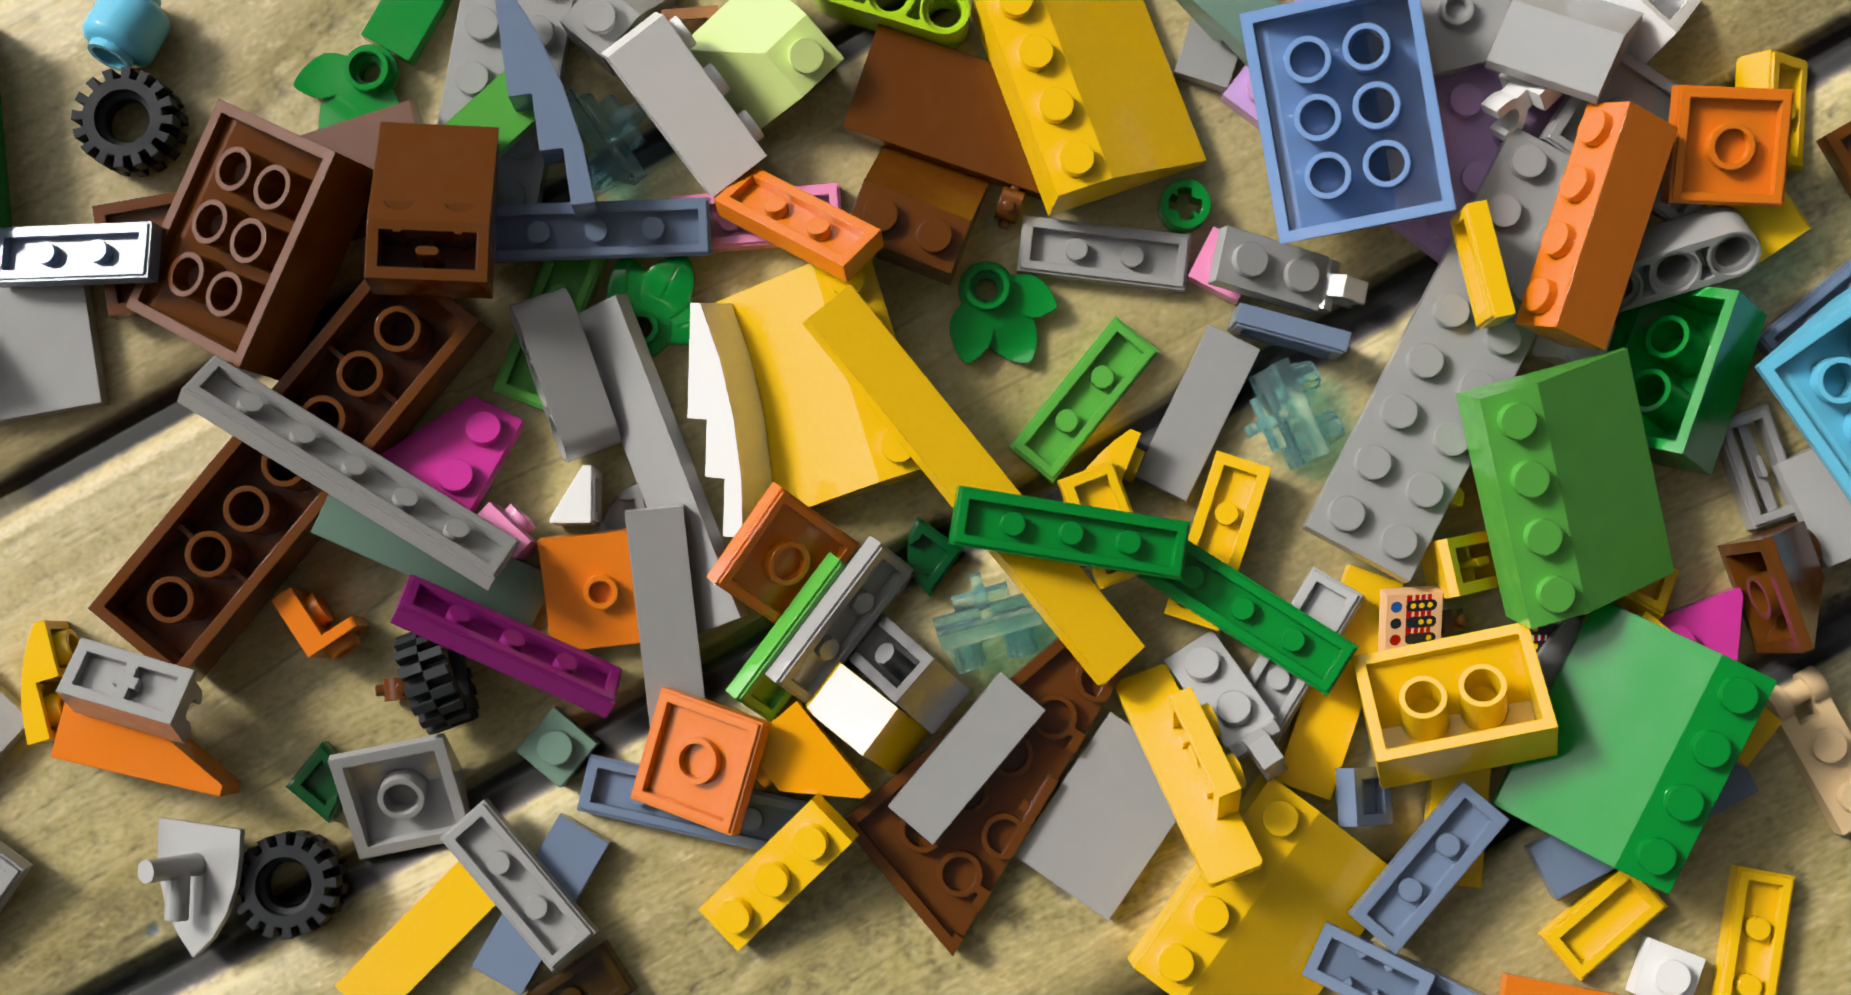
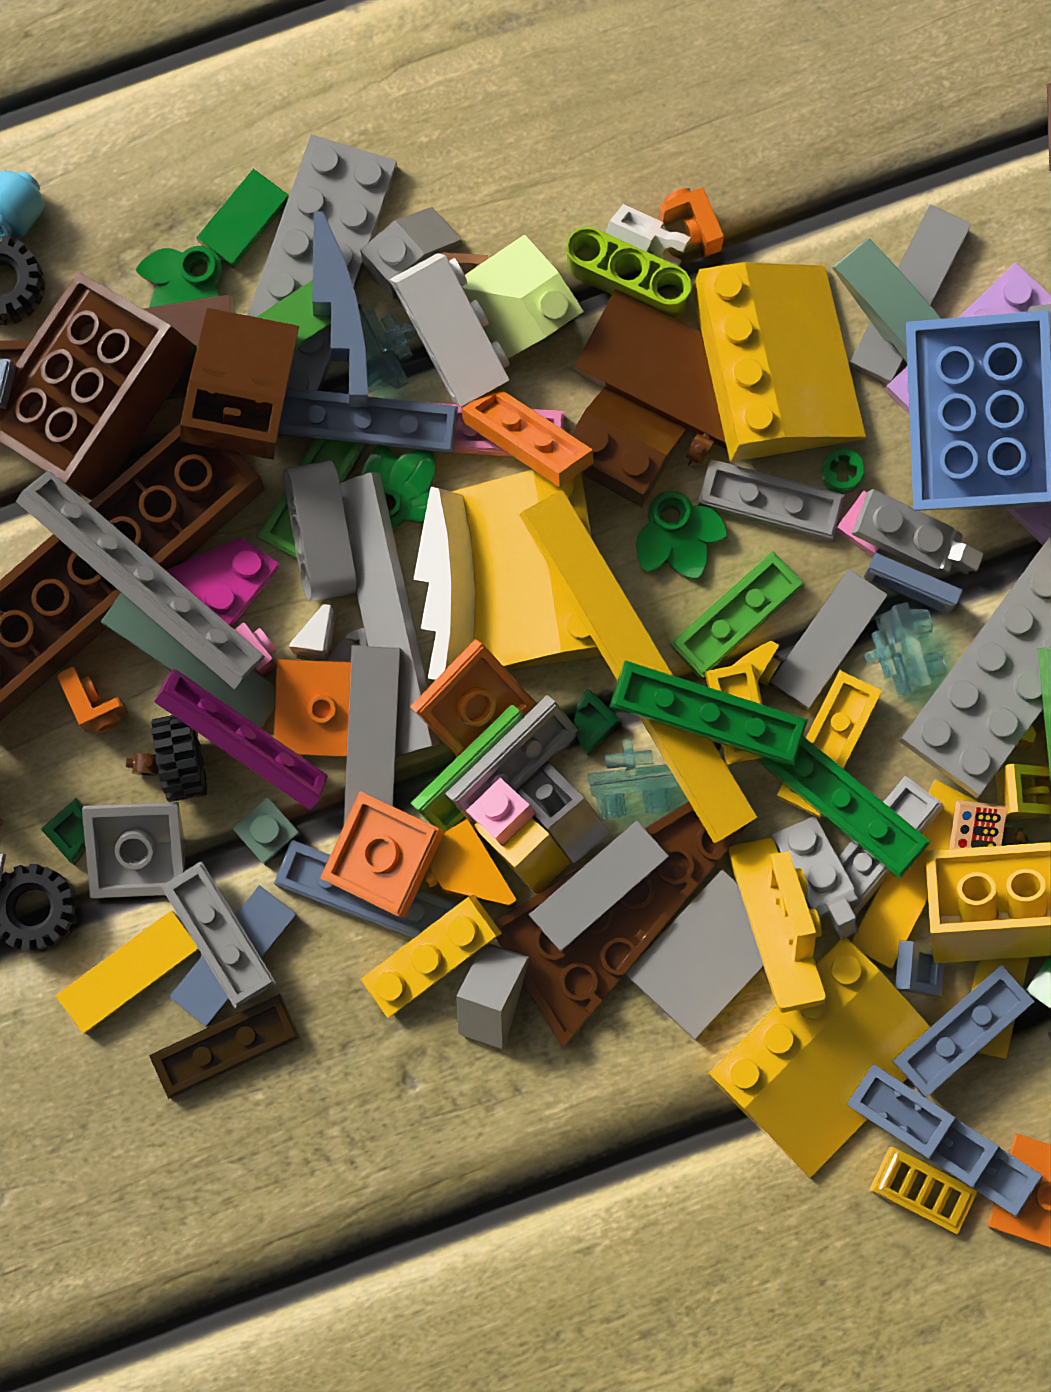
camera: 10 degrees right, 5 degrees down
none -> light grey slope [456,944,530,1049]
none -> bright pink plate [466,778,536,846]

